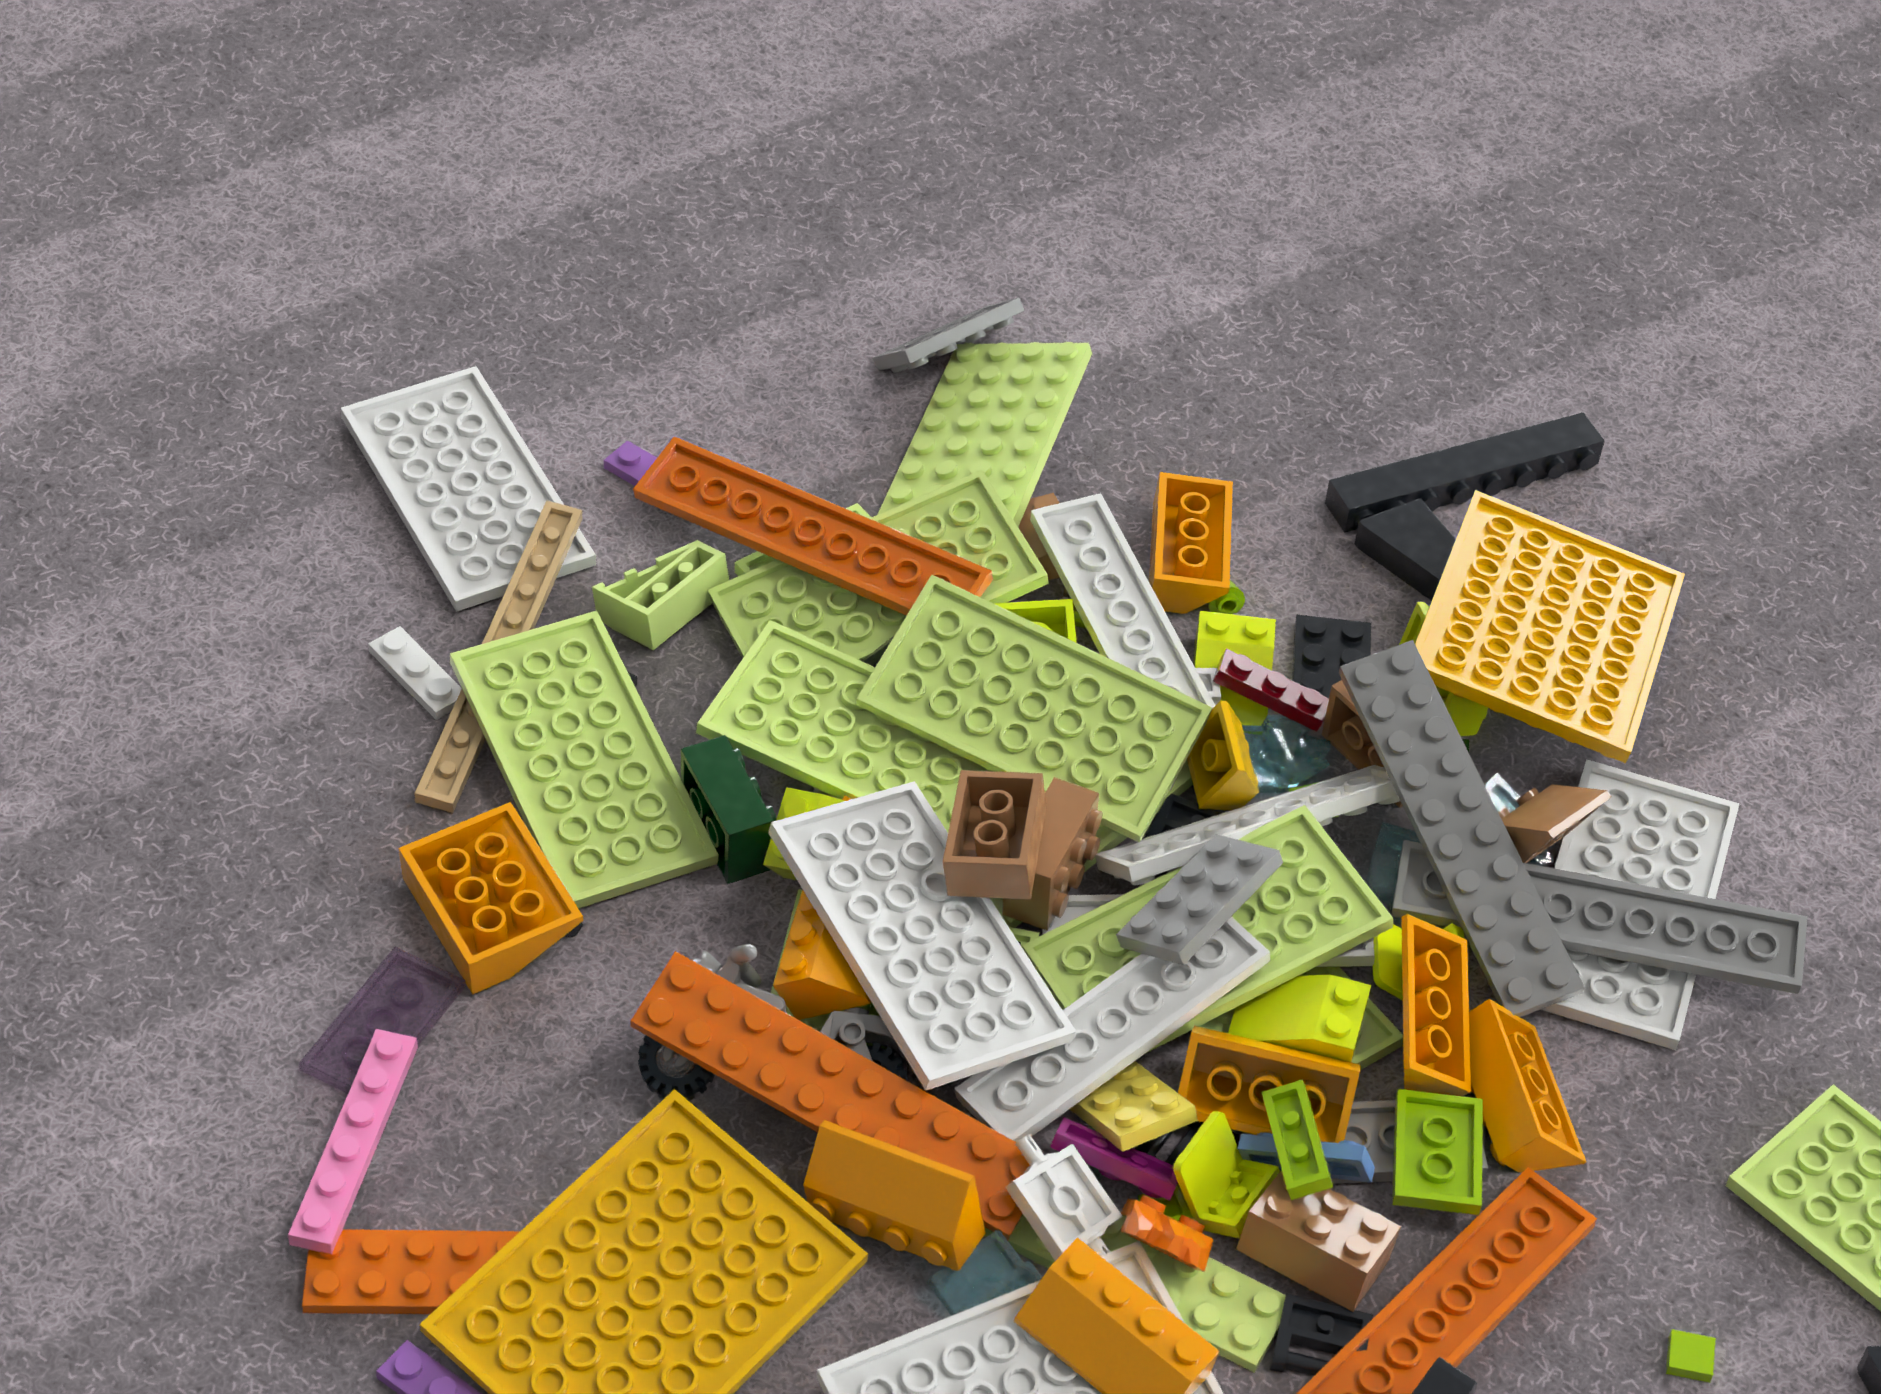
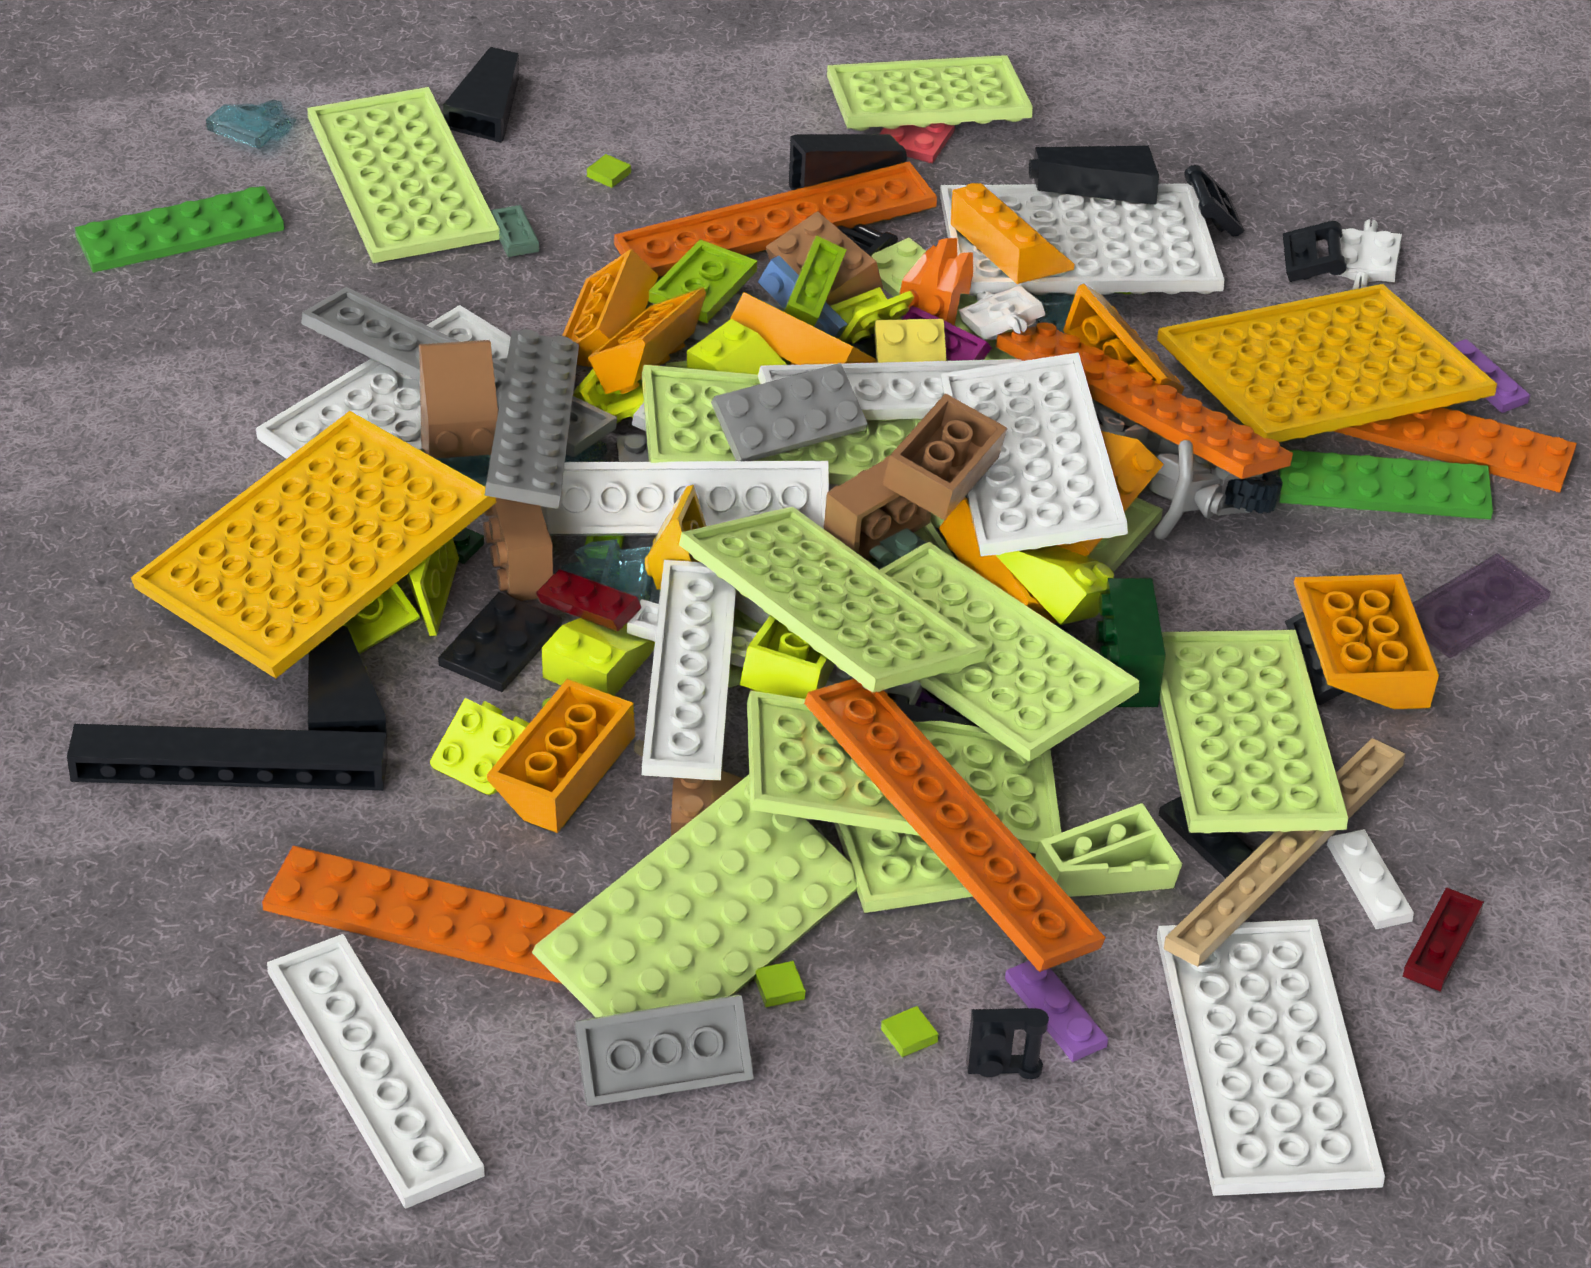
camera: 155 degrees left, 5 degrees down
bright pink plate [288,1029,418,1254] -> none
none -> orange plate [262,846,574,984]
none -> white plate [267,934,485,1209]
none -> neon yellow bracket [430,698,529,795]
none -> sand green plate [491,205,539,257]
none -> lime tile [754,961,805,1008]
none -> lime tile [881,1006,939,1057]
none -> black plate [966,1008,1049,1079]
none -> bright green plate [1278,450,1493,520]
none -> dark red plate [1402,887,1484,992]

